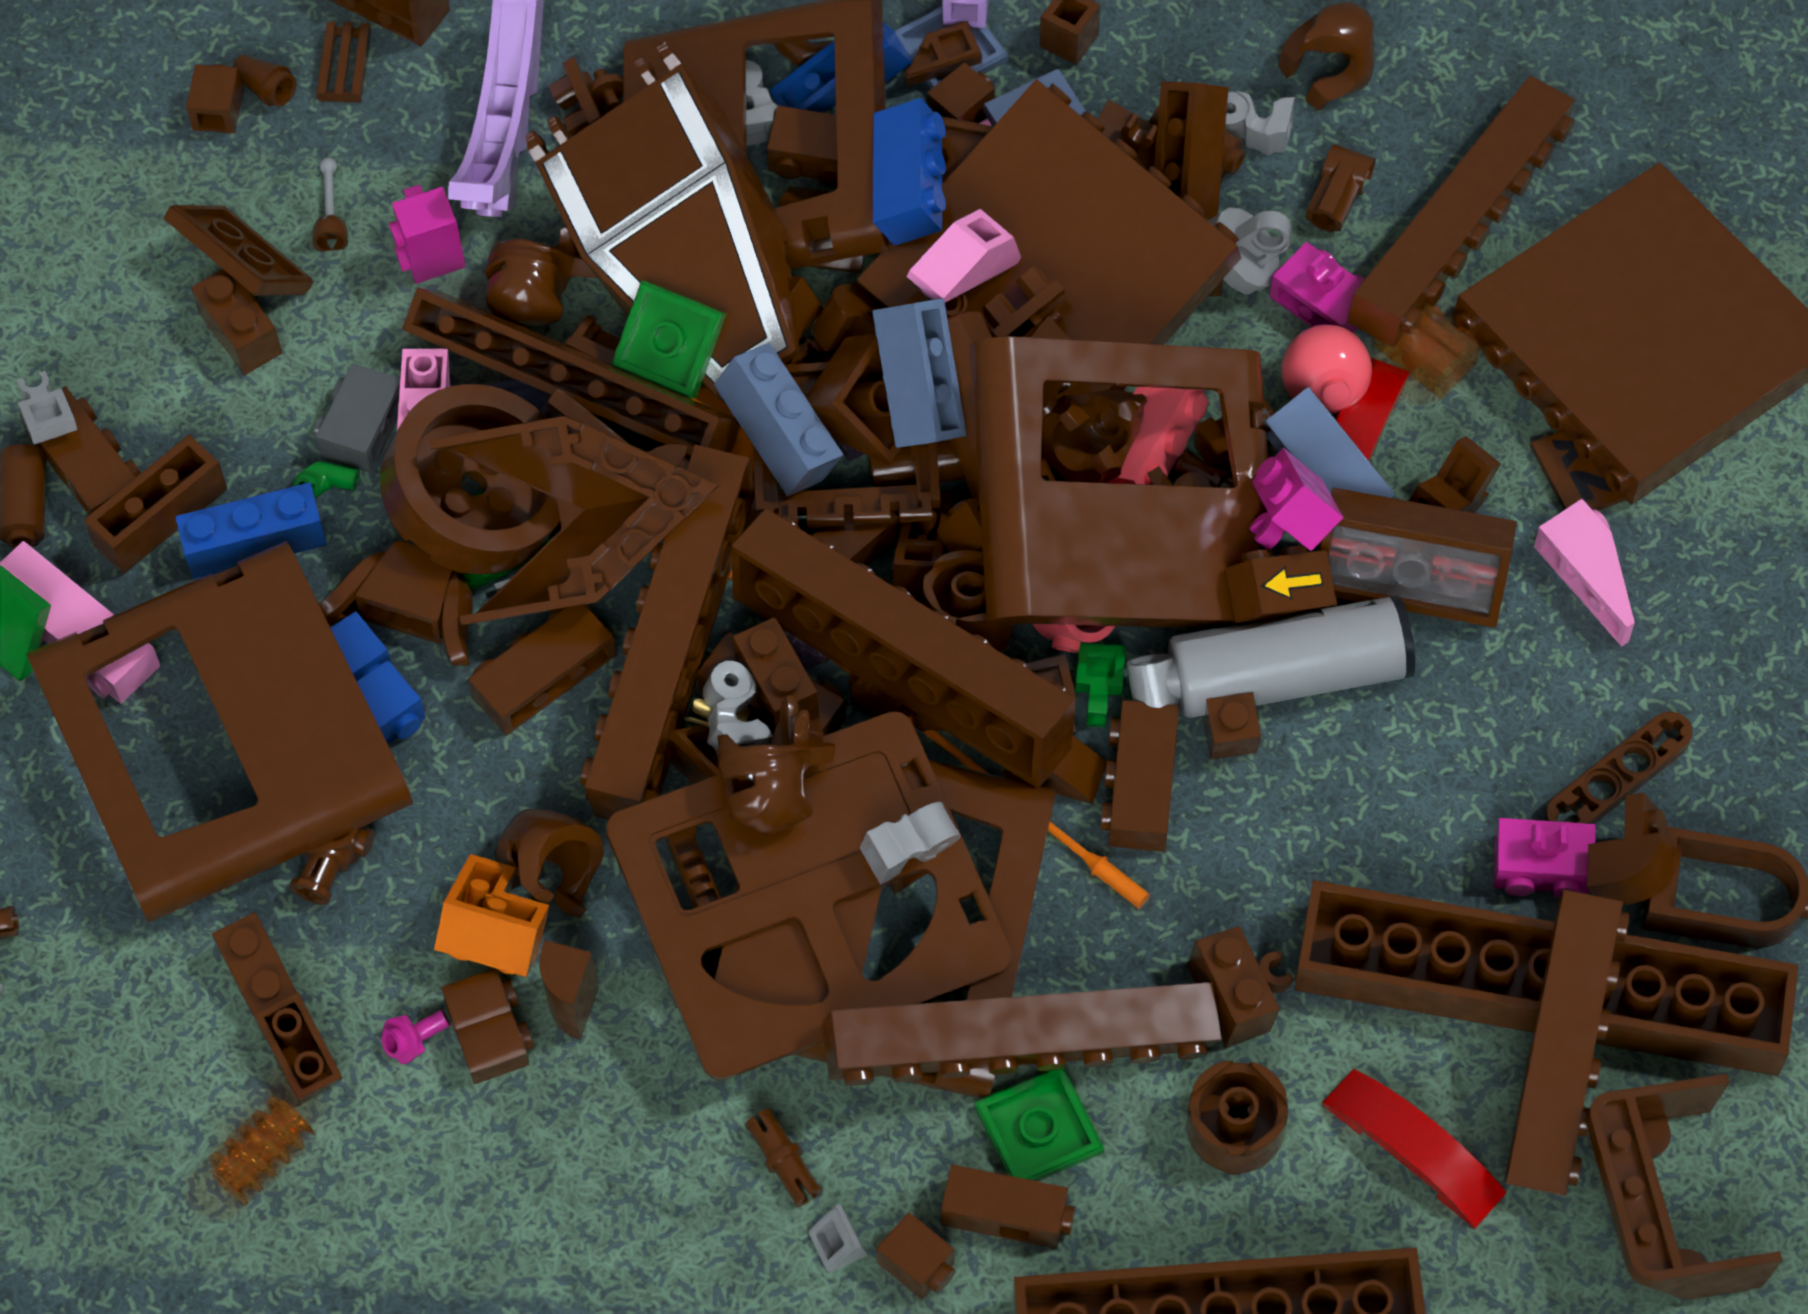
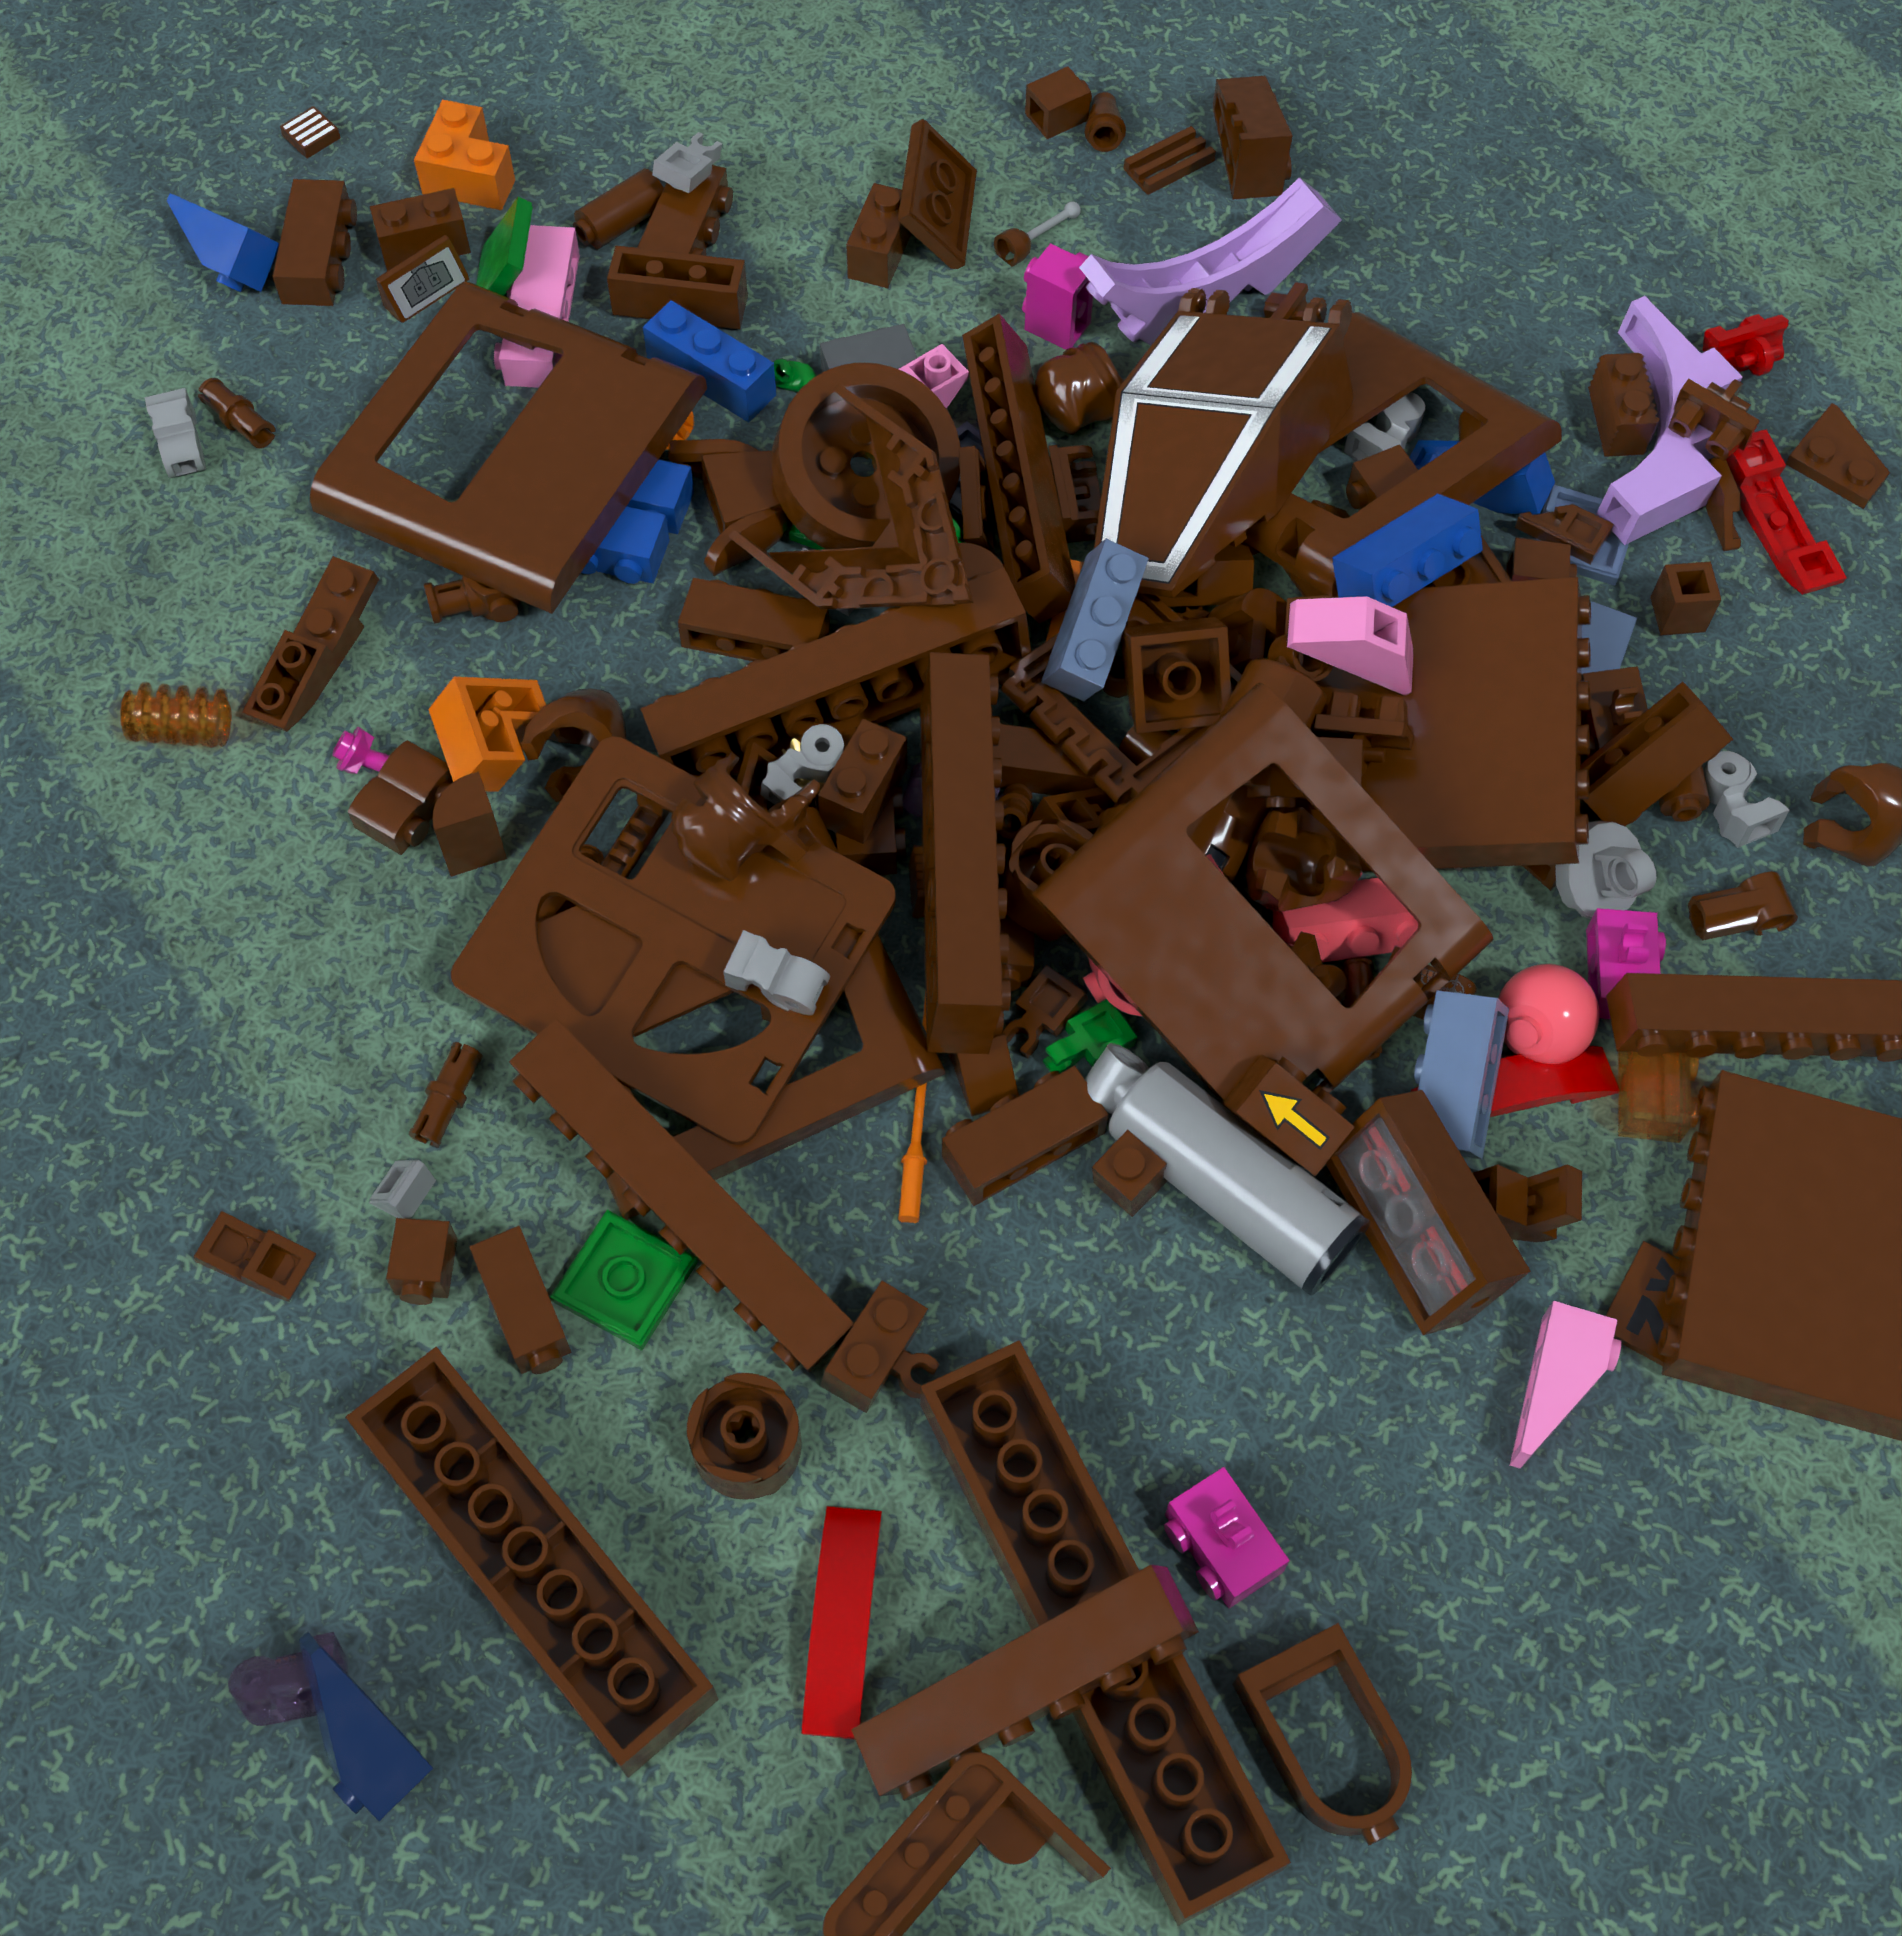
camera: 50 degrees right, 0 degrees up
green tile [611,280,727,399] -> none
sand blue brick [872,298,967,448] -> none
dark pink brick [1249,448,1344,551] -> none
reddish brown beam [1544,711,1693,824] -> none
reddish brown brick [1587,792,1680,905] -> none

